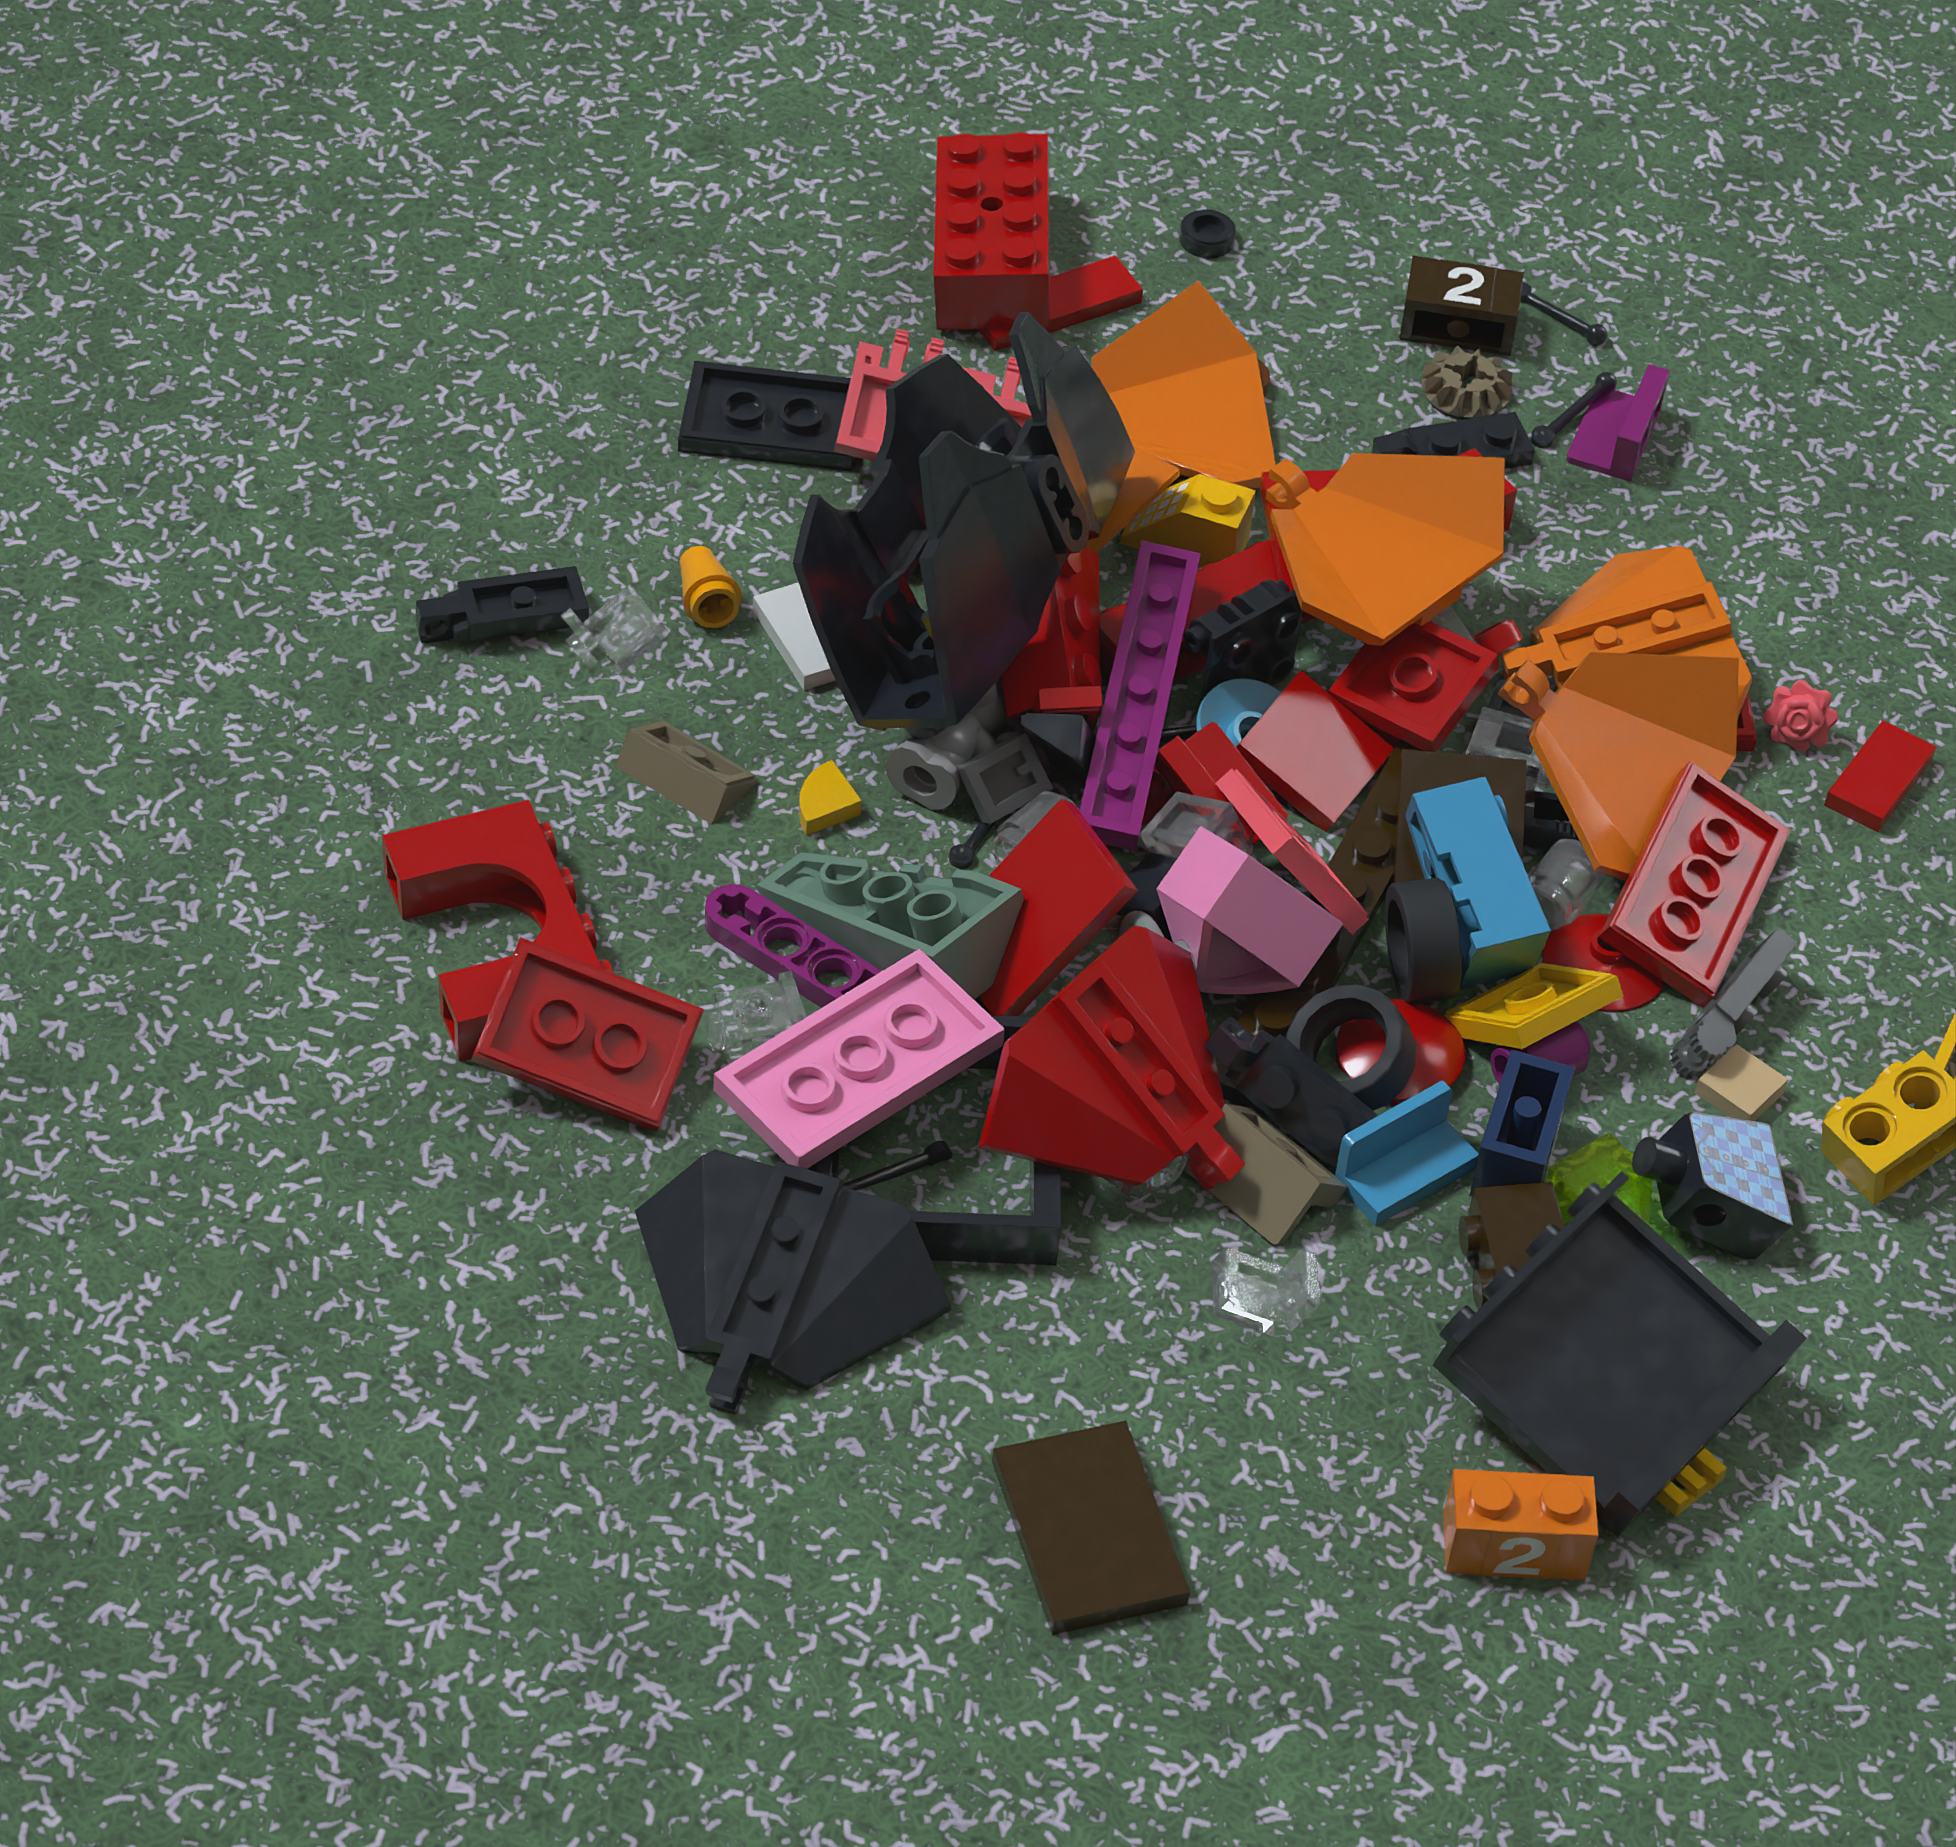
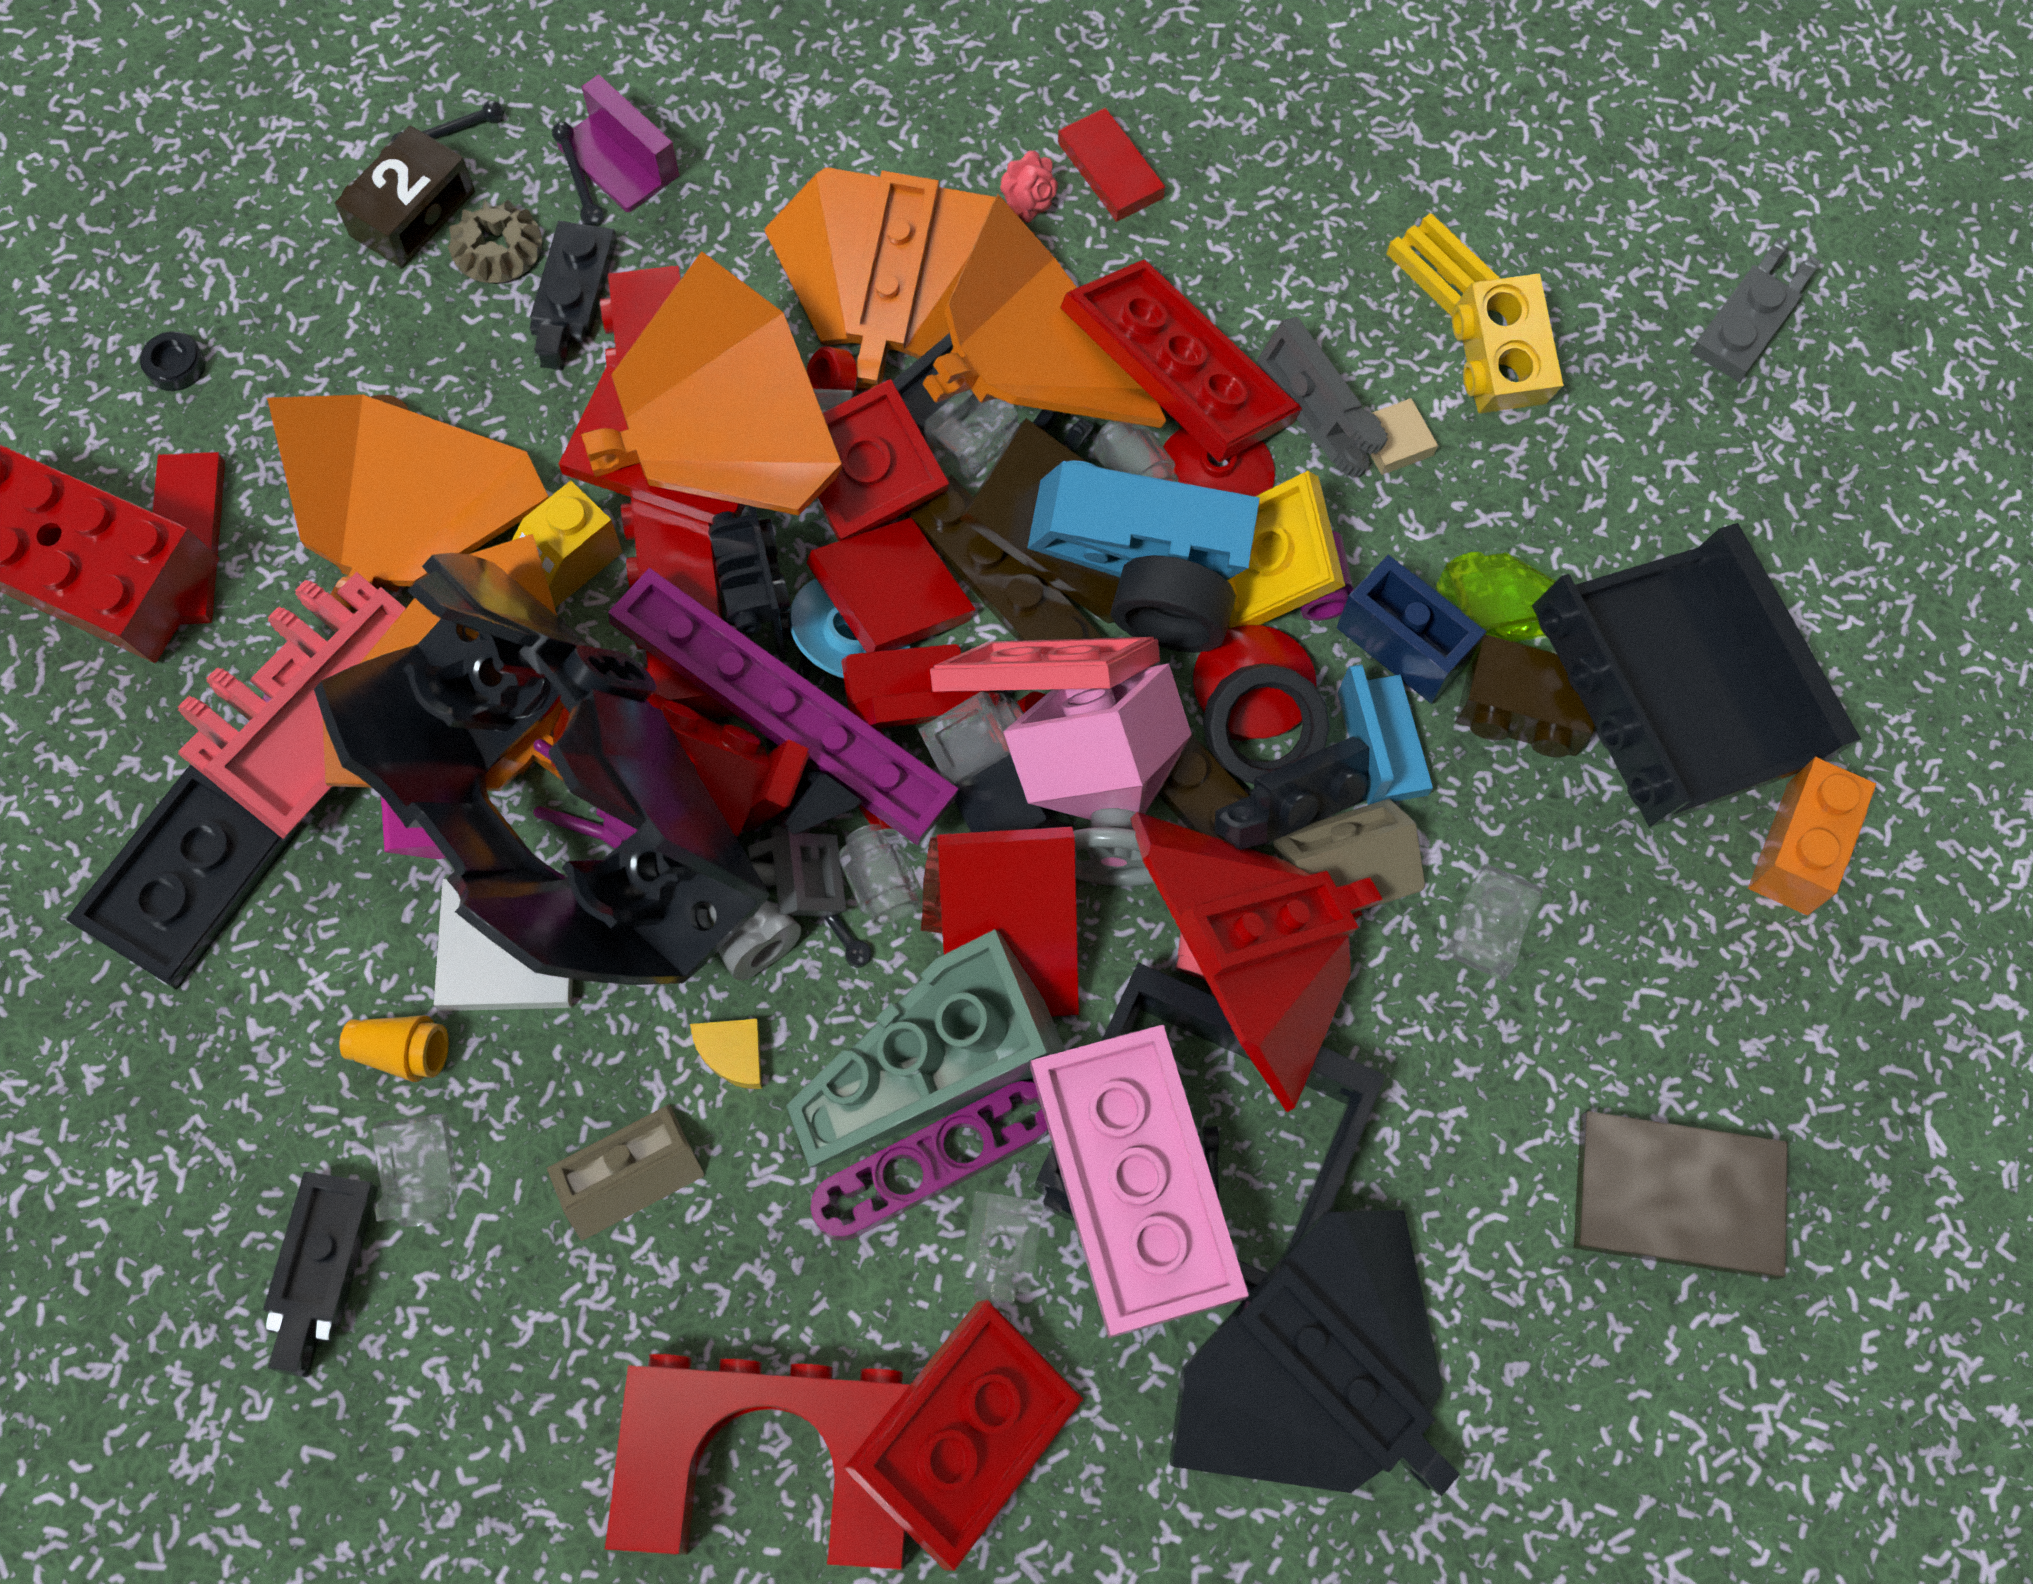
camera: 65 degrees left, 20 degrees up
black torso [1632,1112,1793,1259] -> none

